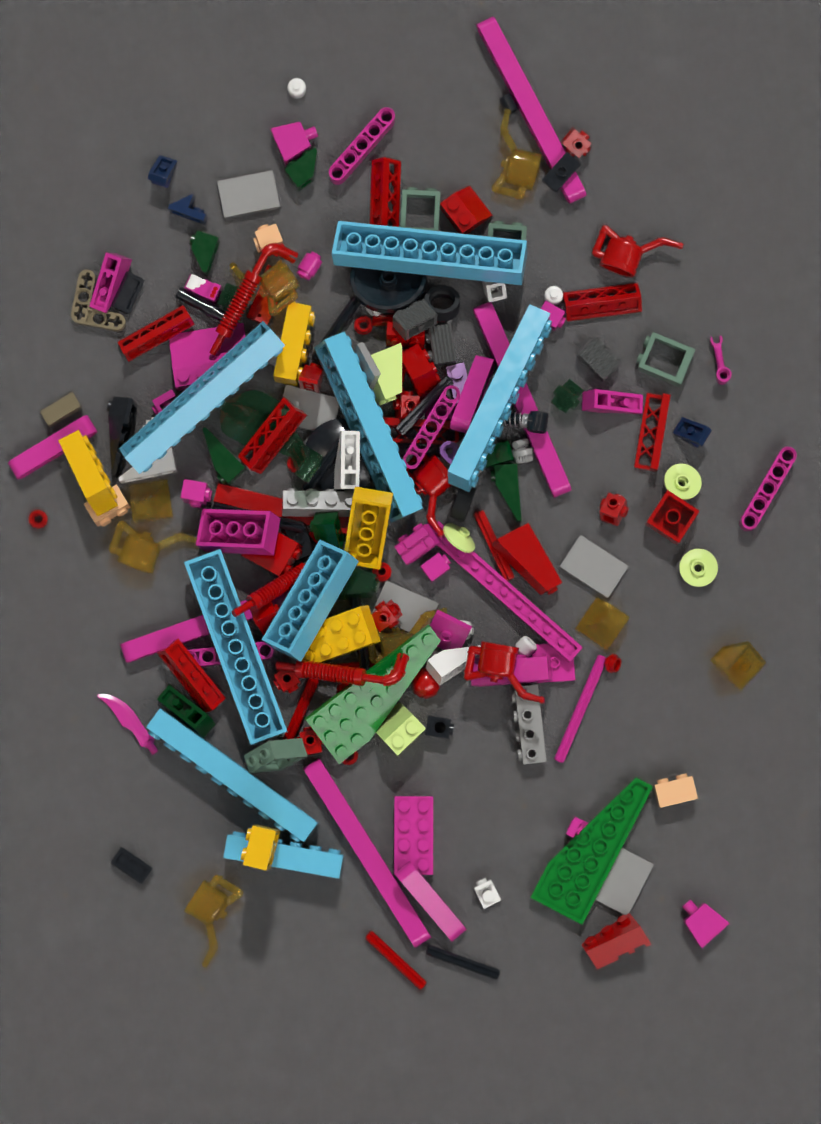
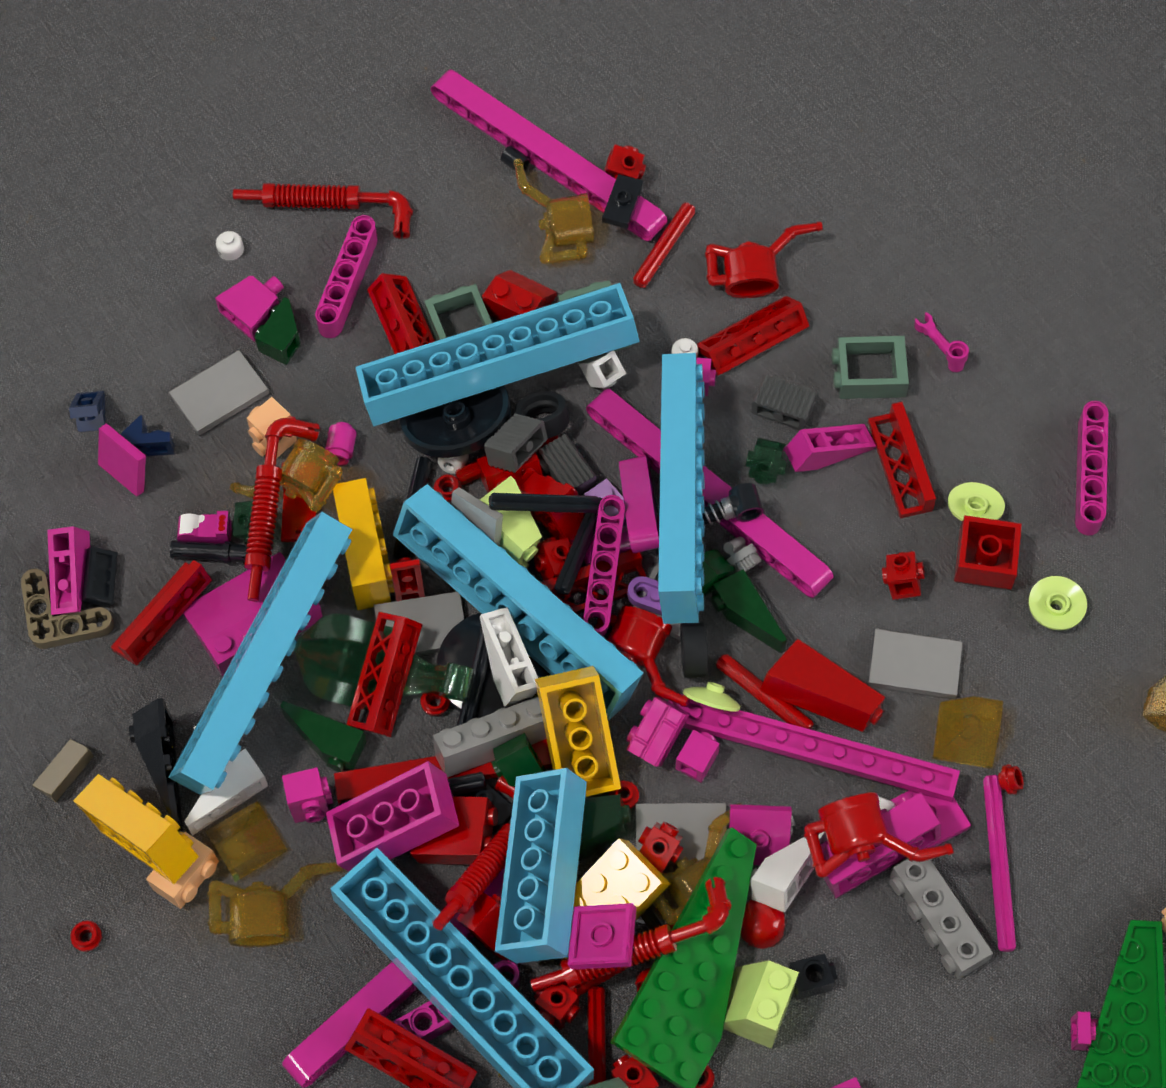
camera: 25 degrees left, 20 degrees down
dark pink beam [8,415,98,480] -> none
dark pink bracket [152,389,176,415] -> none
dark green slope [189,230,220,277] -> none
dark blue slope [673,417,712,448] -> none
none -> dark pink tile [98,424,146,497]
none -> red piece [233,183,413,239]
none -> black axle [488,493,600,513]
none -> dark pink tile [568,903,636,970]
none -> red axle [633,202,695,289]

